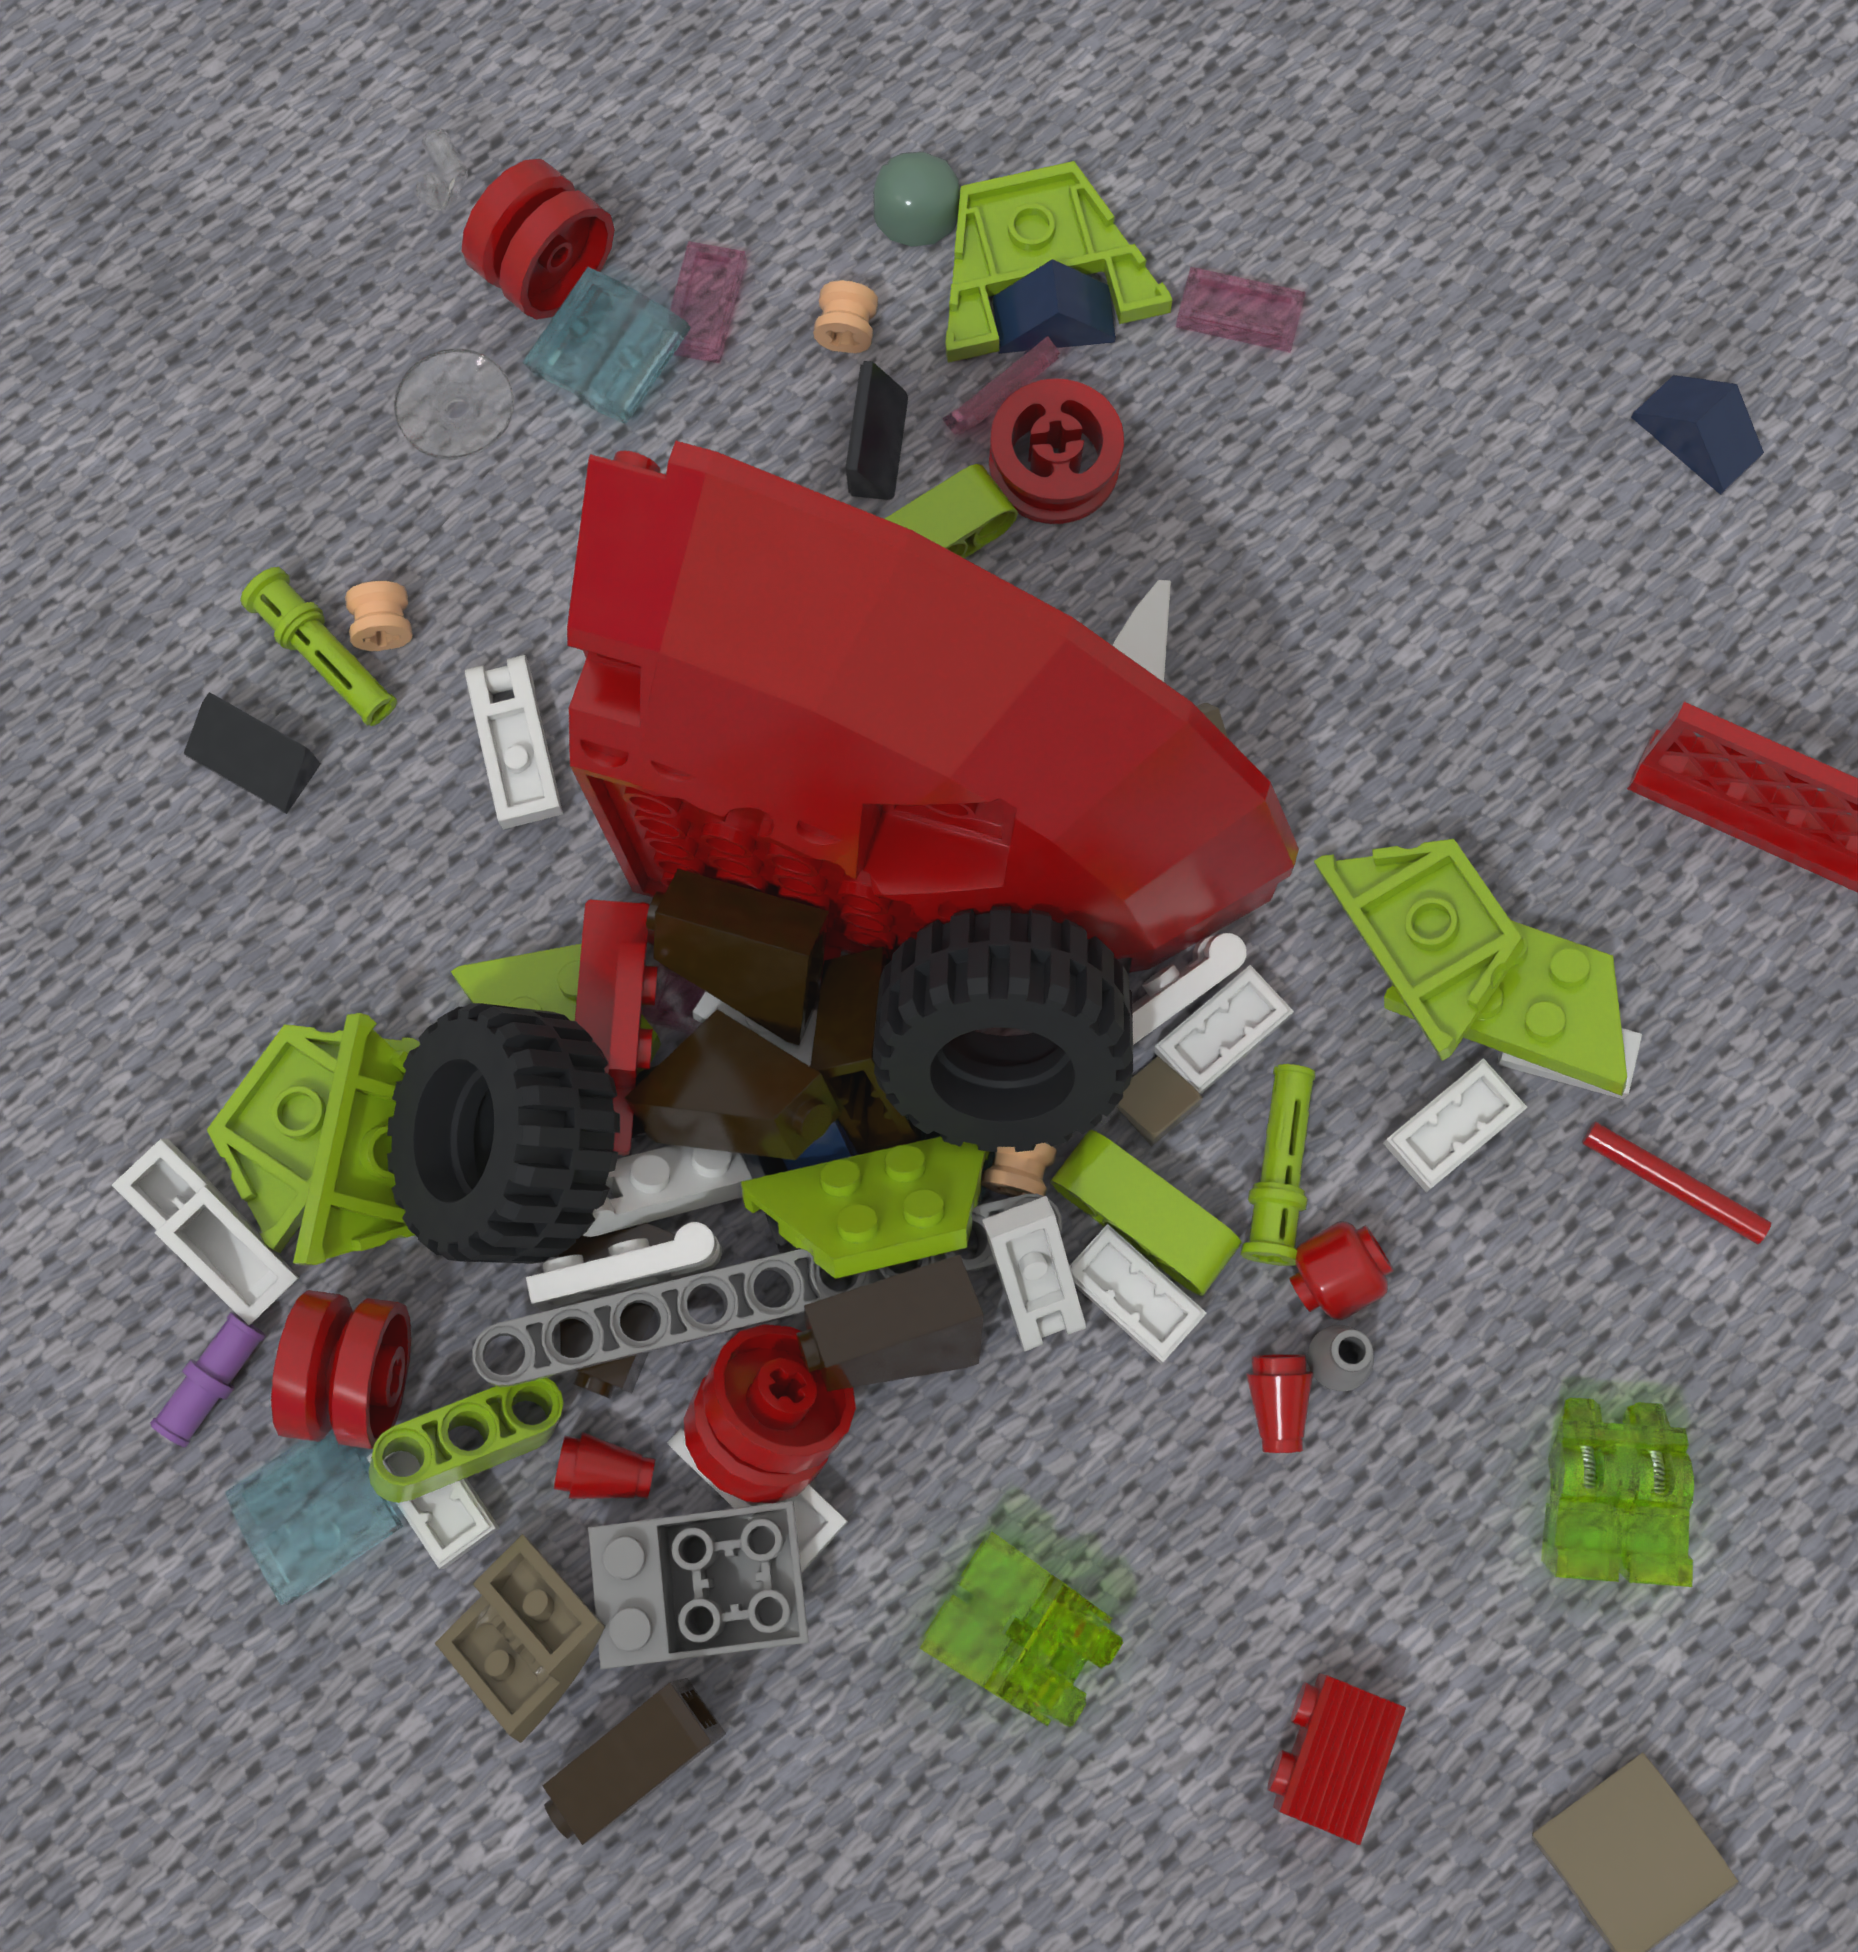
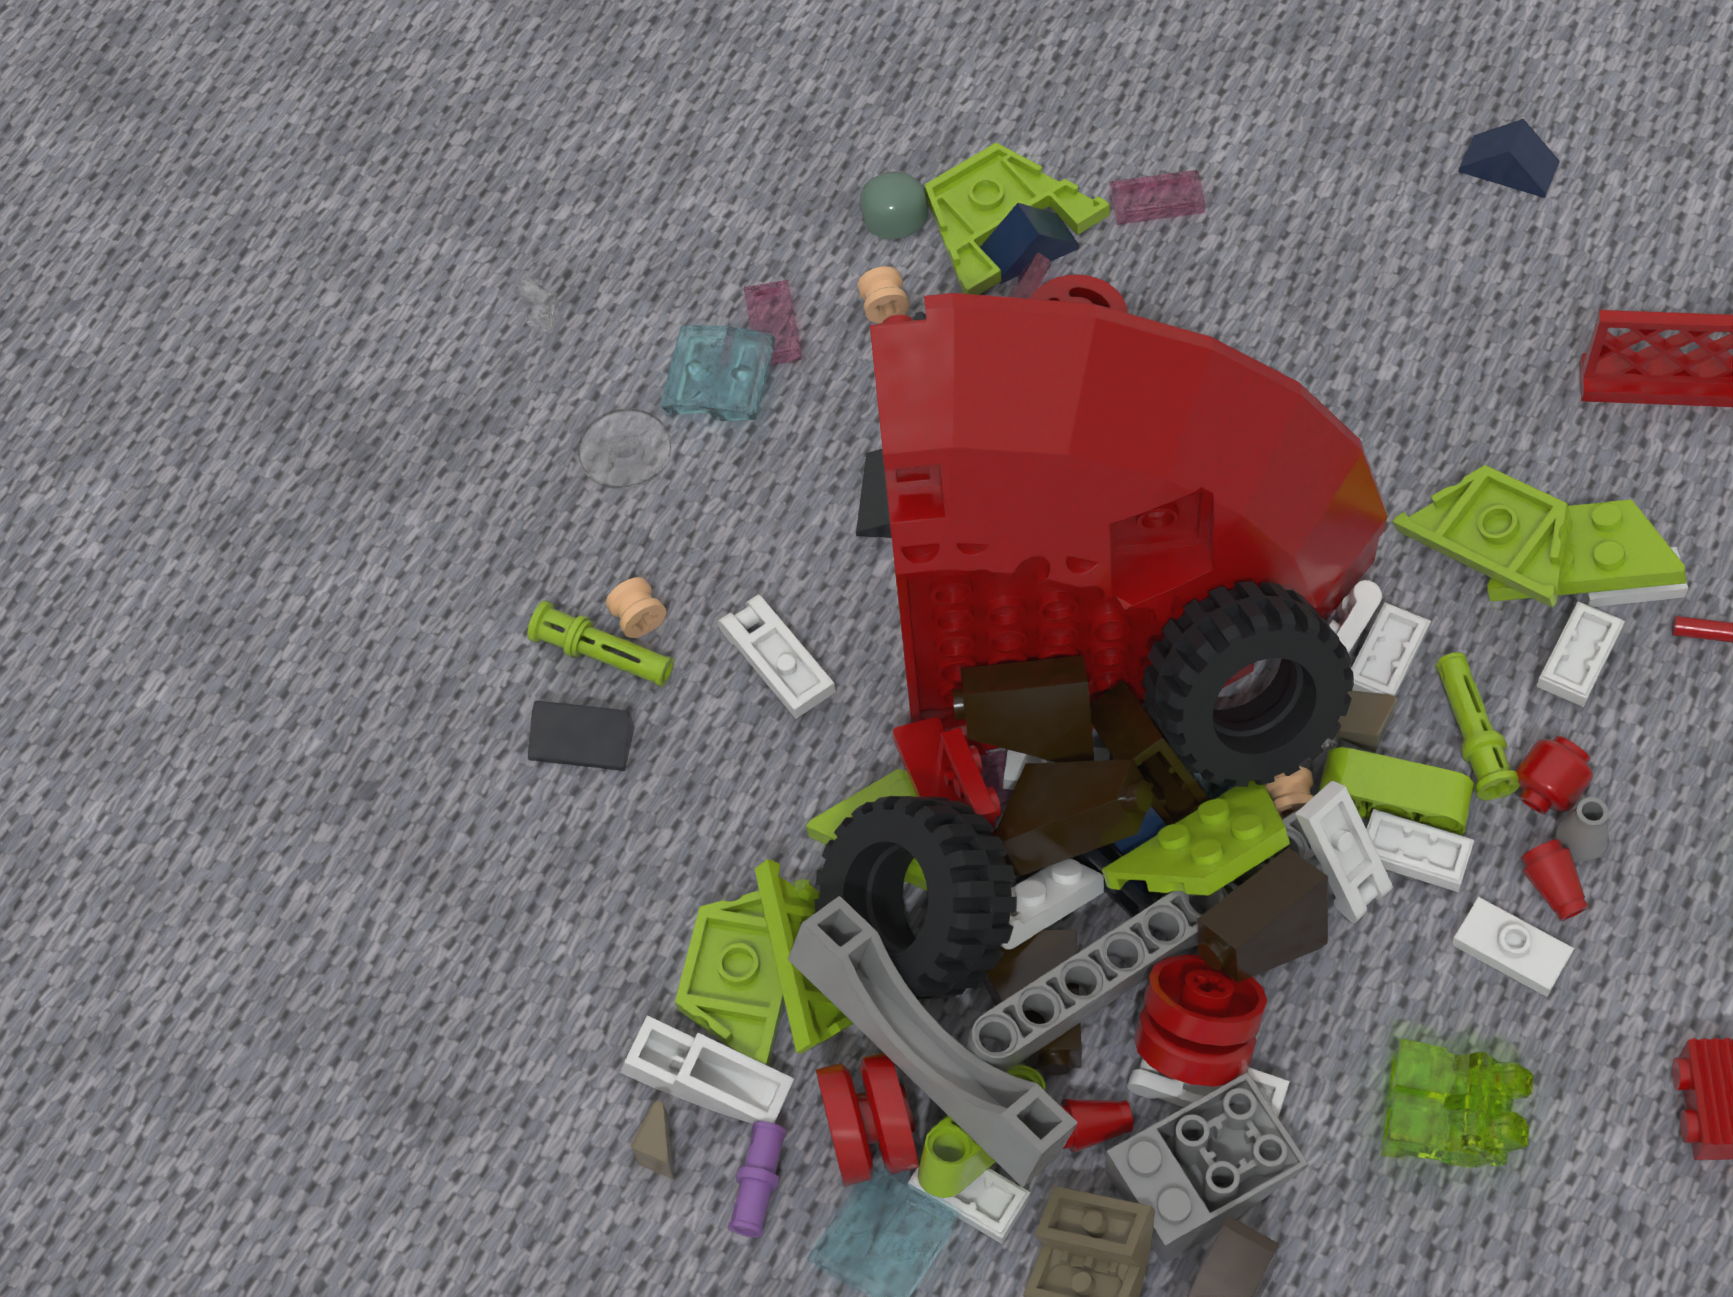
camera: 20 degrees left, 15 degrees down
red wheel [461,159,615,320] -> none
white plate [526,1222,722,1312] -> none
none -> dark tan slope [631,1100,674,1179]
none -> light grey arch [788,896,1078,1187]
none -> white plate [1452,897,1574,997]

